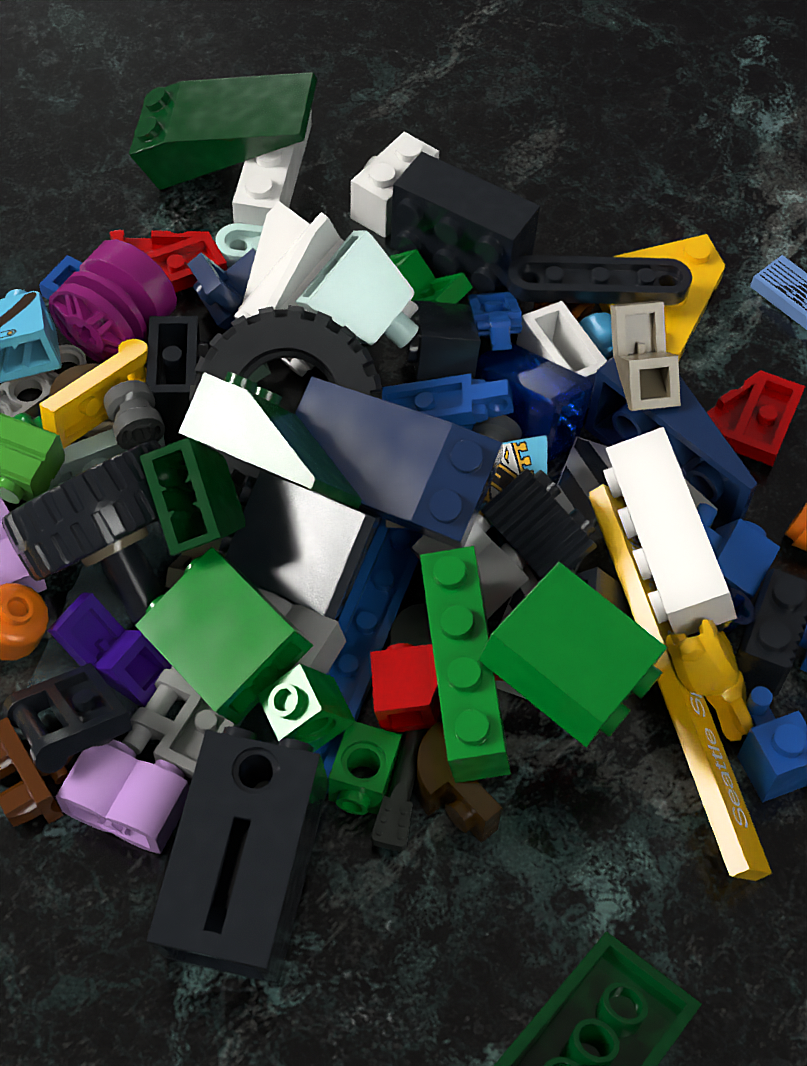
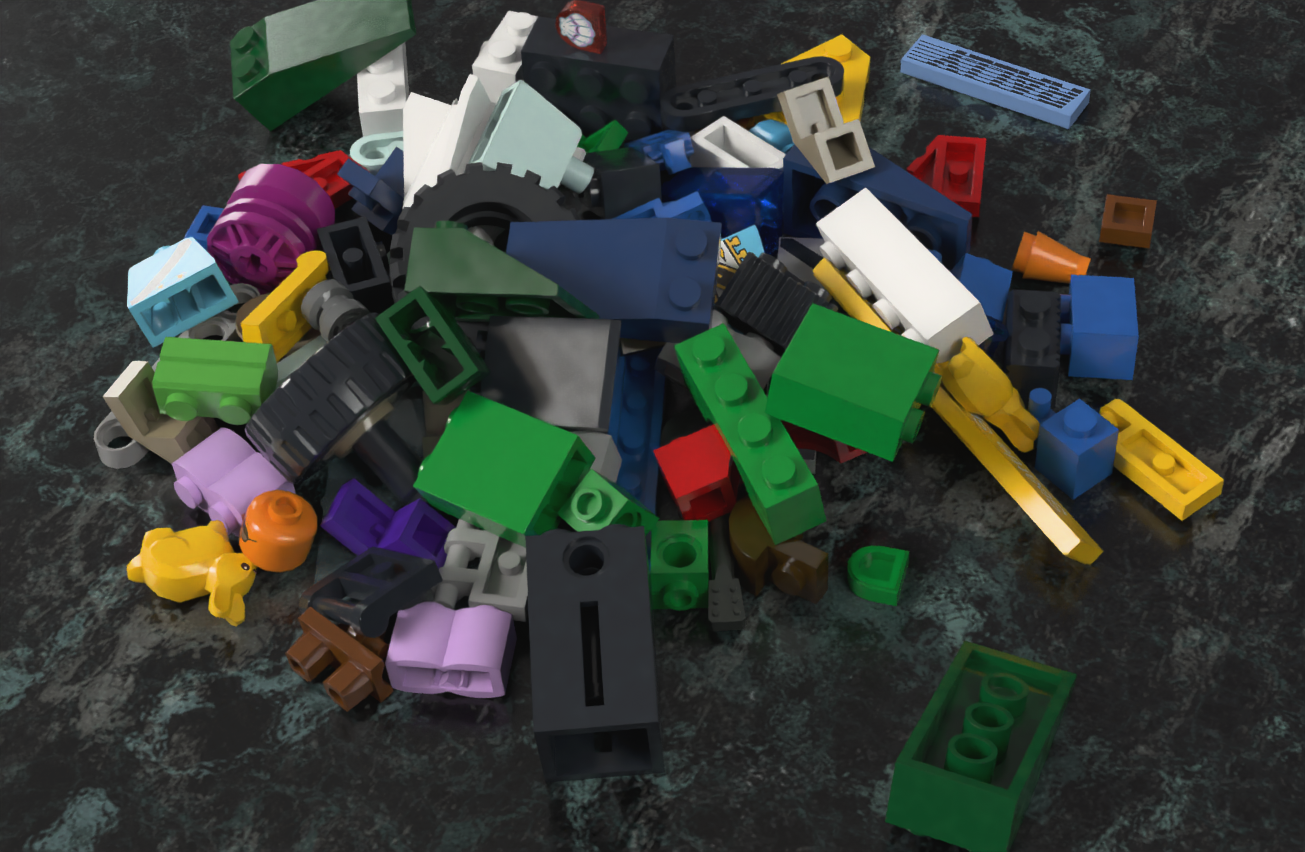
camera: 10 degrees left, 10 degrees down
none -> clear red tile [555,0,607,54]
none -> green tile [847,546,909,606]

